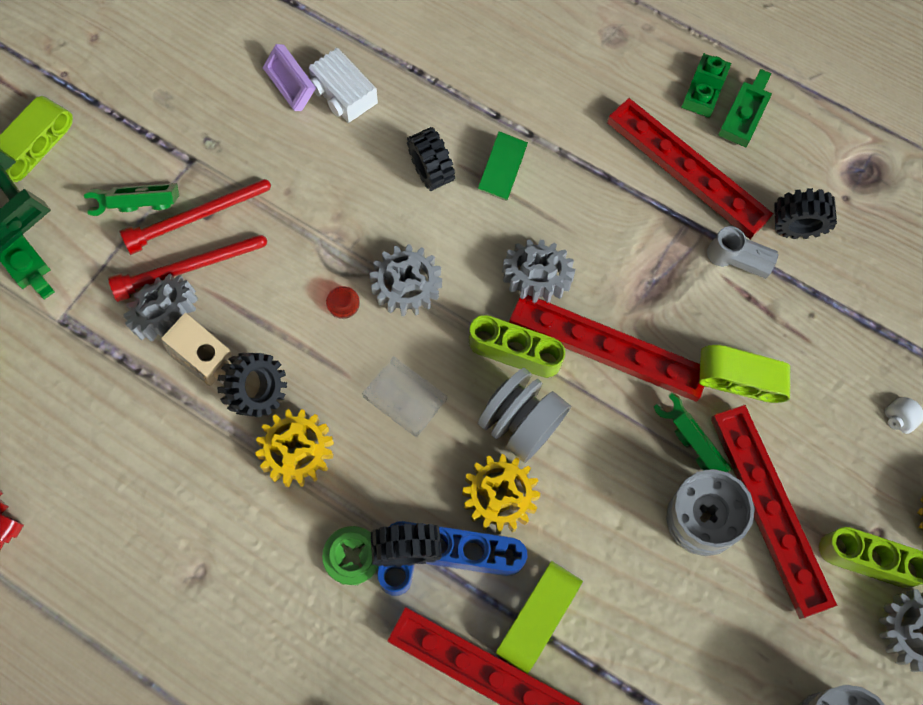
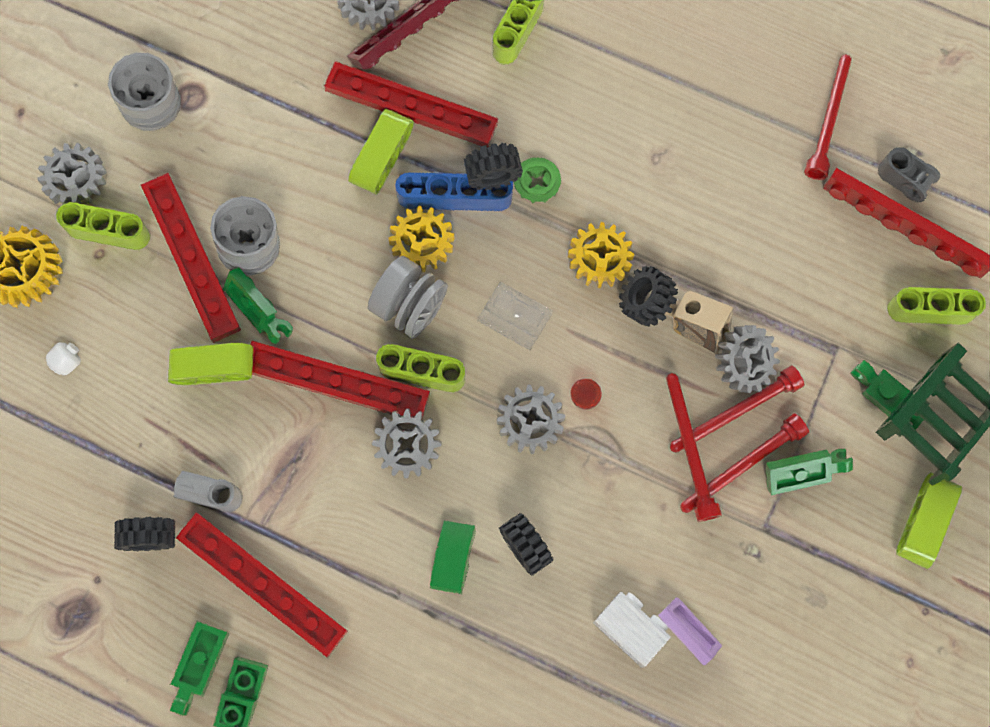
camera: 175 degrees right, 5 degrees up
none -> red piece [666,373,722,522]

